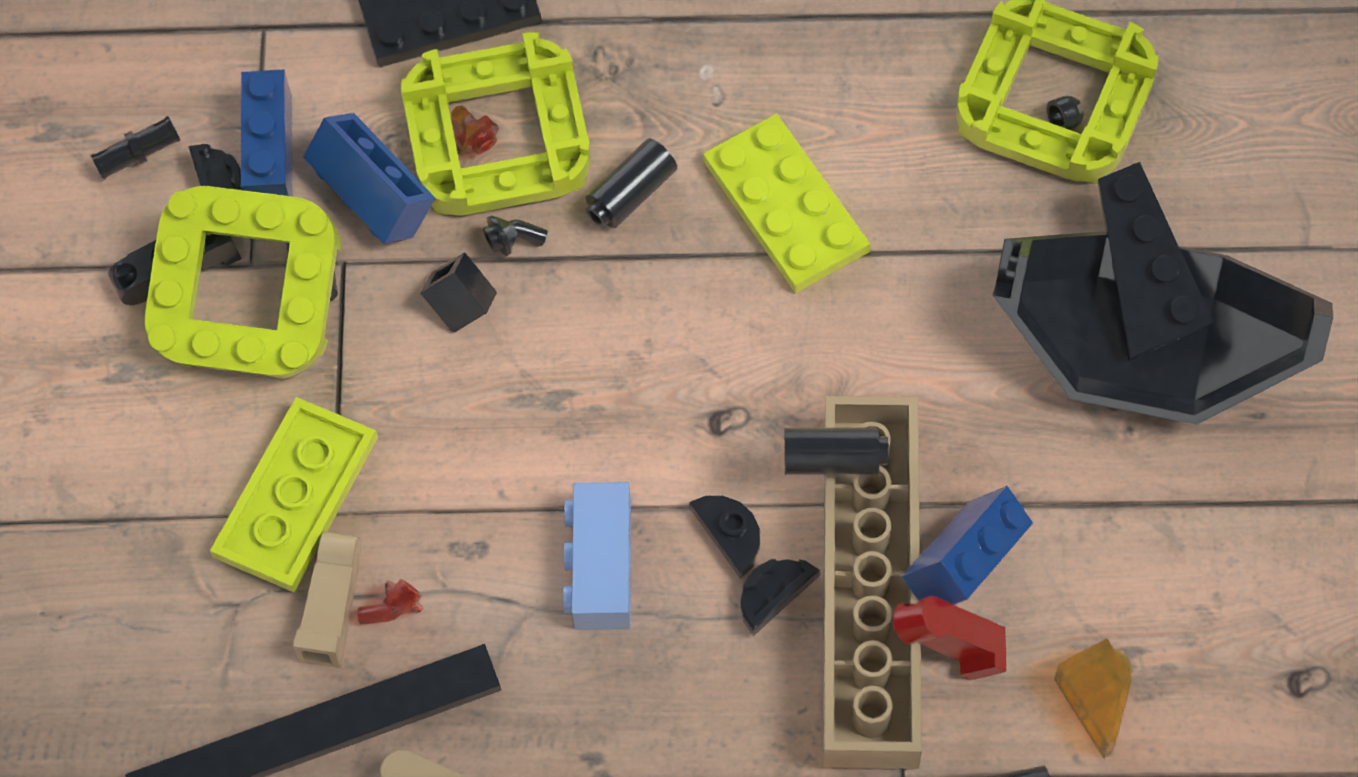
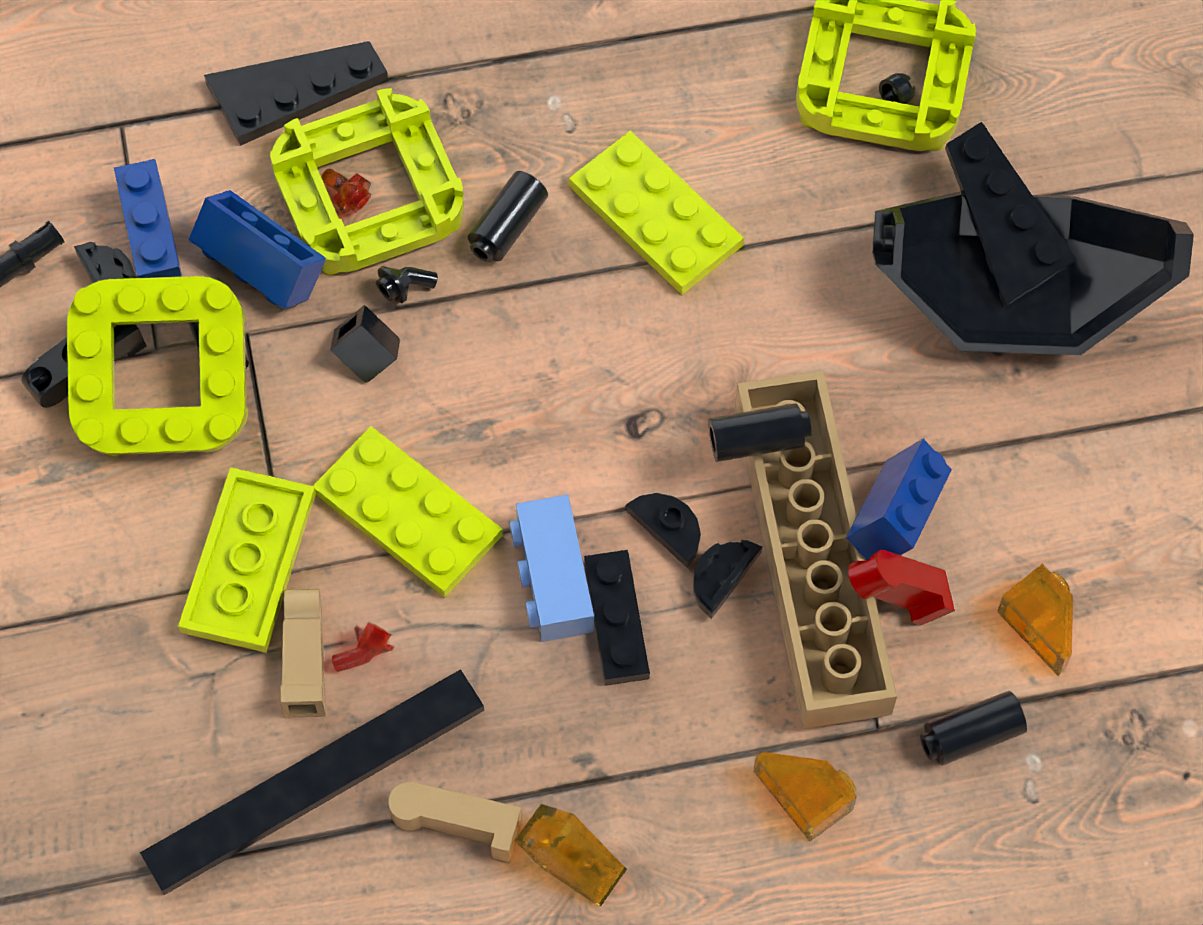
camera: 15 degrees left, 0 degrees up
none -> neon yellow plate [313,426,503,598]
none -> black plate [584,550,650,686]

